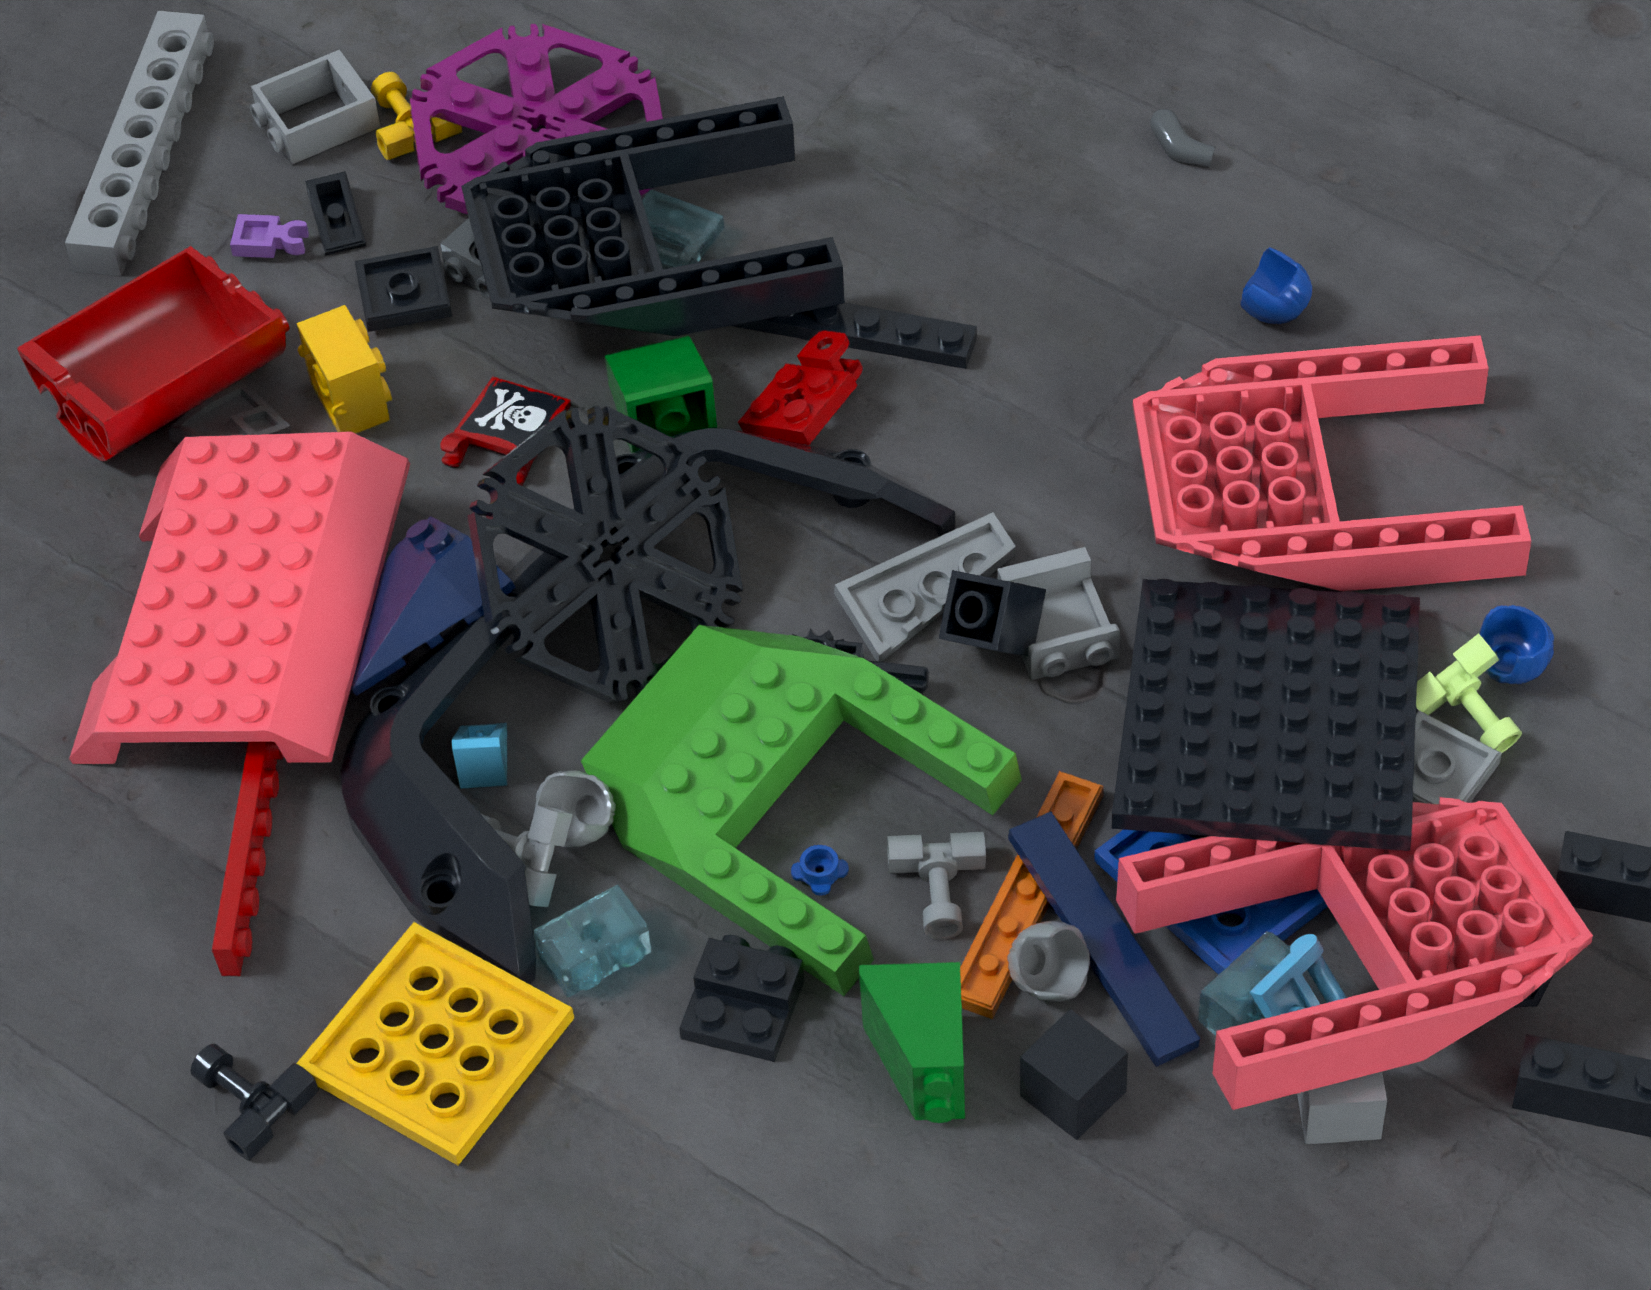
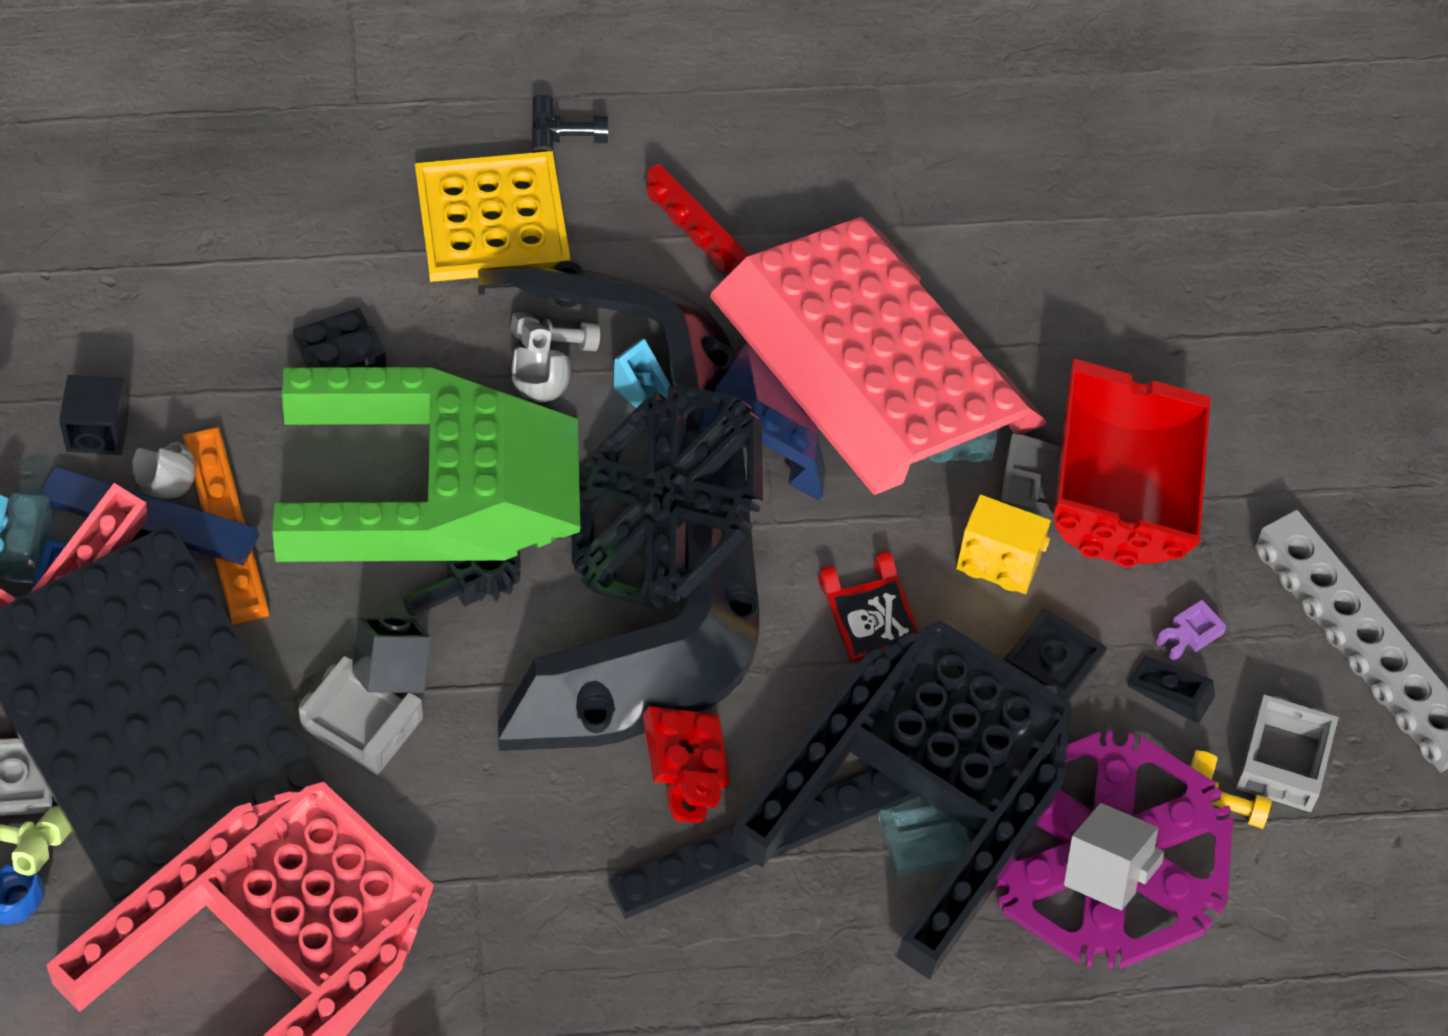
camera: 130 degrees right, 5 degrees up
clear light blue brick [533,884,652,998] -> none
green slope [605,336,717,454] -> none
blue plate [791,845,849,896] -> none
light grey wing [834,512,1016,662] -> none
green slope [859,962,965,1123] -> none
light grey bar [887,832,986,940] -> none
none -> light grey plate [1064,803,1164,911]

